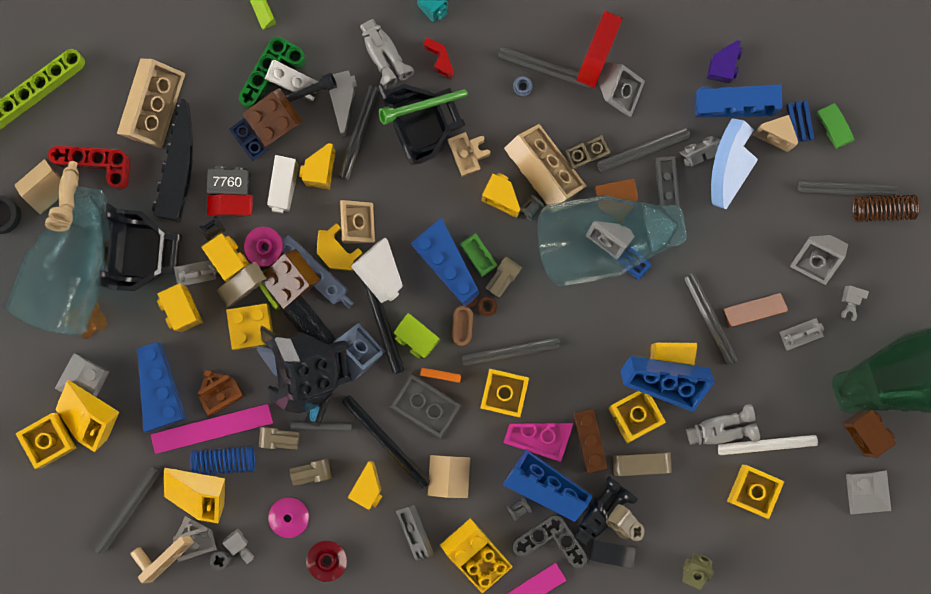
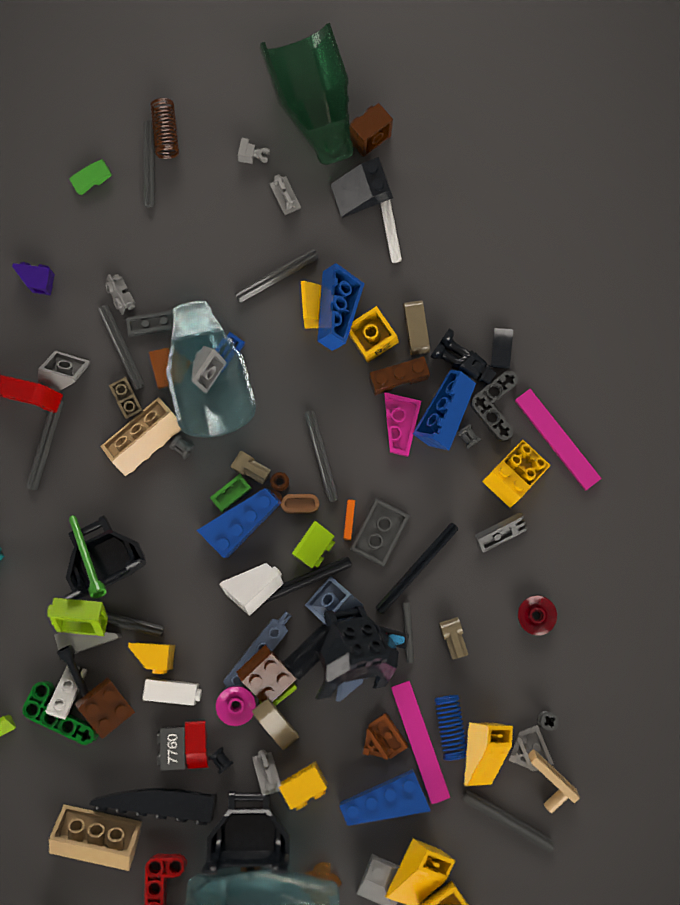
camera: 90 degrees left, 5 degrees down
yellow brick [201,233,250,282] -> none
light grey piece [222,528,254,564] -> none
yellow brick [226,304,273,351] -> none
dark blue slope [229,117,268,161] -> none
dark tan piece [258,427,300,450] -> none
dark pink dish [268,497,309,538] -> none
yellow piece [317,223,363,271] -> none
tan slope [340,200,375,244] -> none
yellow slope [348,460,382,510] -> none
light grey piece [360,19,415,90] -> none
red slope [423,37,454,80] -> none
tan slope [428,455,470,498] -> none
tan plate [447,132,491,177] -> none
yellow brick [480,369,529,418] -> none
yellow slope [481,173,520,218] -> none
sand blue plate [513,76,533,96] -> none
dark tan piece [606,504,644,541] -> none
olive brick [682,553,714,590] -> none
light grey piece [686,404,760,445] -> none
blue wedge [694,85,782,117] -> none
light blue slope [711,118,758,209] -> none
slope [723,293,788,328] -> none
yellow brick [727,464,785,519] -> none
tan slope [752,115,798,153] -> none
blue tile [787,100,814,142] -> none
light grey slope [790,235,848,285] -> none
light grey slope [846,470,891,514] -> none
none -> lime window [47,598,108,636]
none -> black slope [330,157,393,218]

